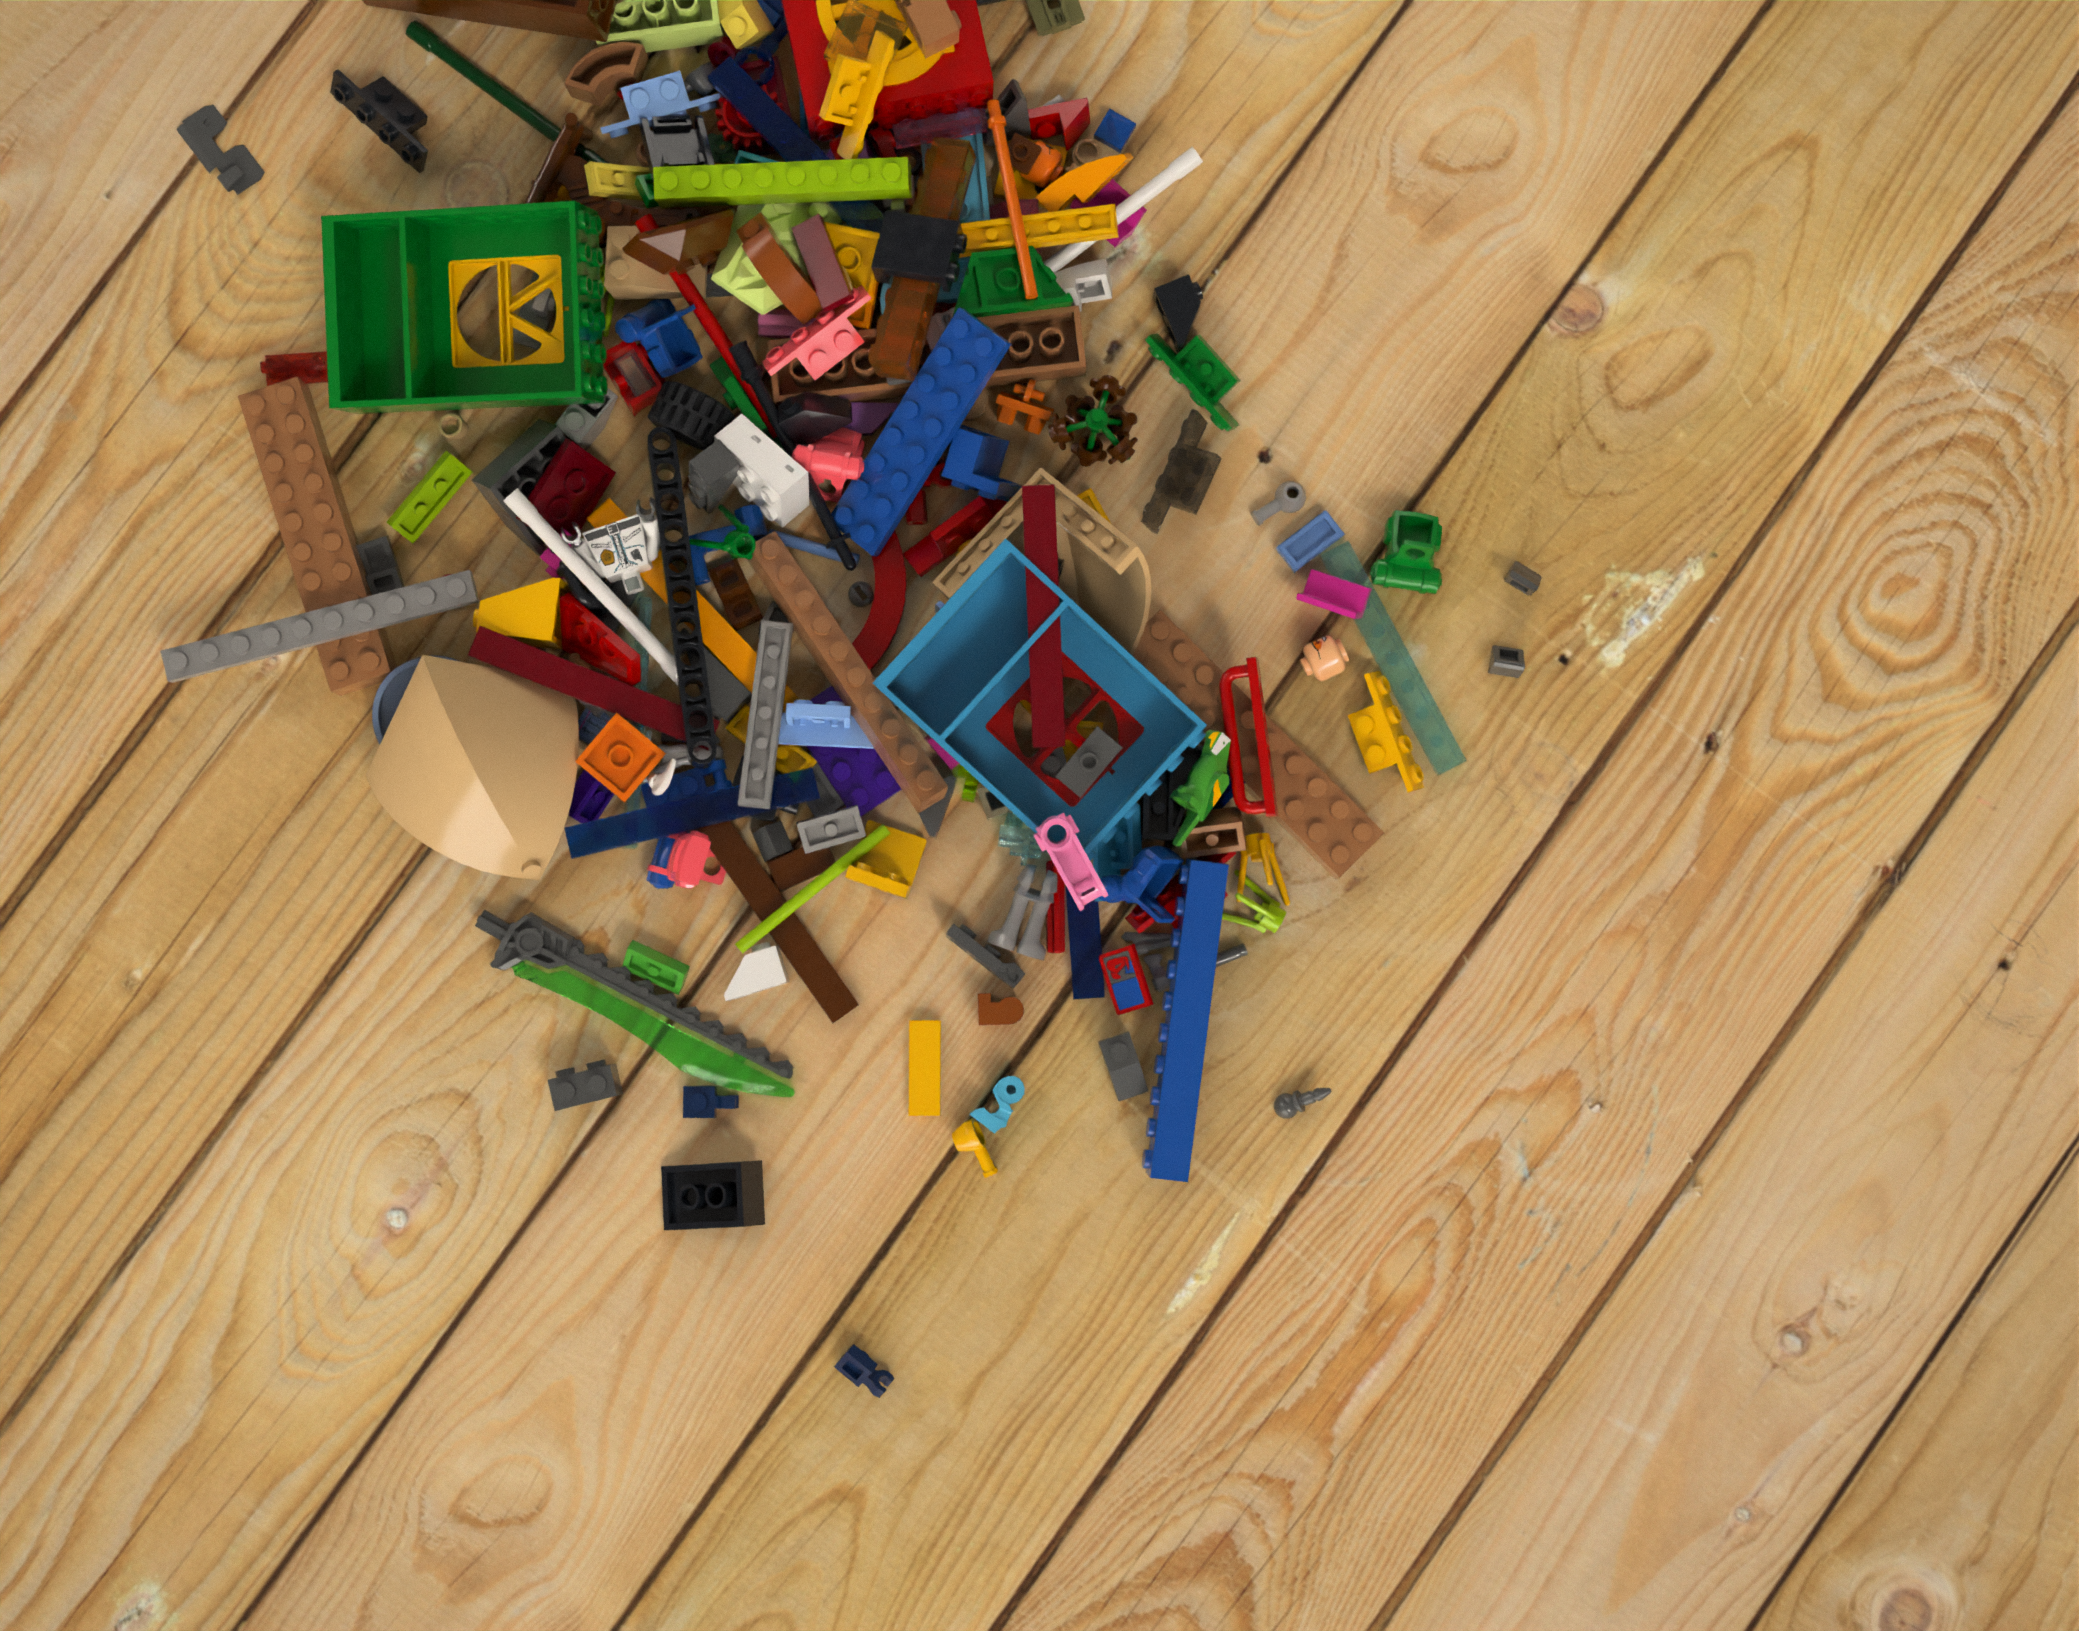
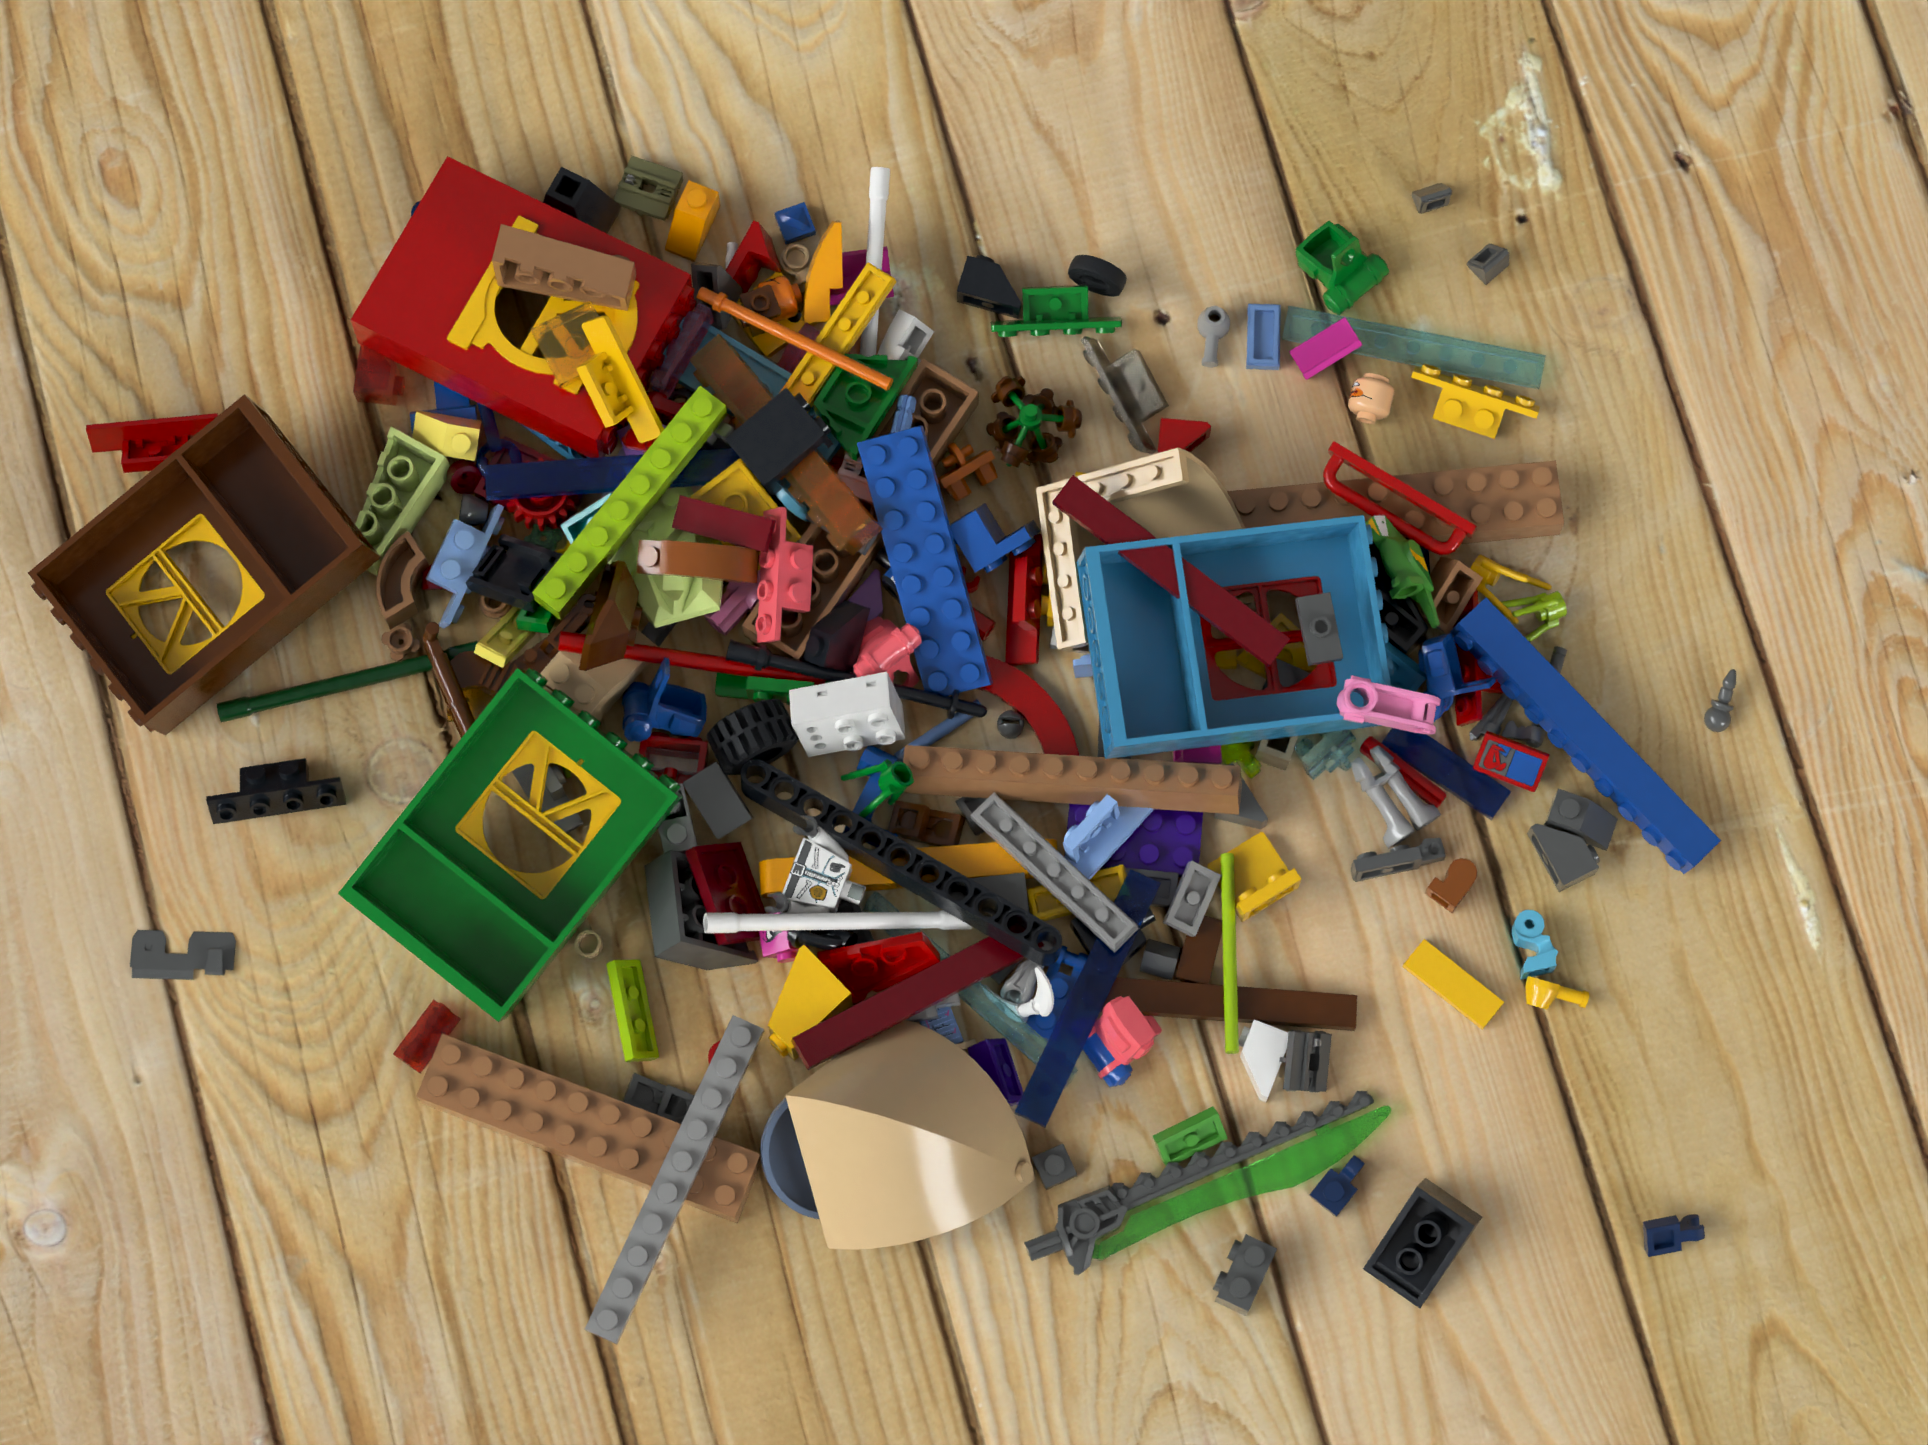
camera: 50 degrees left, 10 degrees down
orange plate [575,712,666,802] -> none
dark grey slope [688,439,739,515] -> none
none -> medium nougat plate [381,623,421,661]
none -> light orange slope [665,180,721,262]
none -> dark grey panel [683,761,754,839]
none -> medium blue axle [891,395,916,433]
none -> dark grey plate [1032,1144,1077,1190]
none -> black tyre [1068,255,1127,297]
none -> red slope [1157,418,1212,453]
none -> dark grey piece [1279,1030,1332,1092]
none -> dark grey slope [1527,824,1600,892]

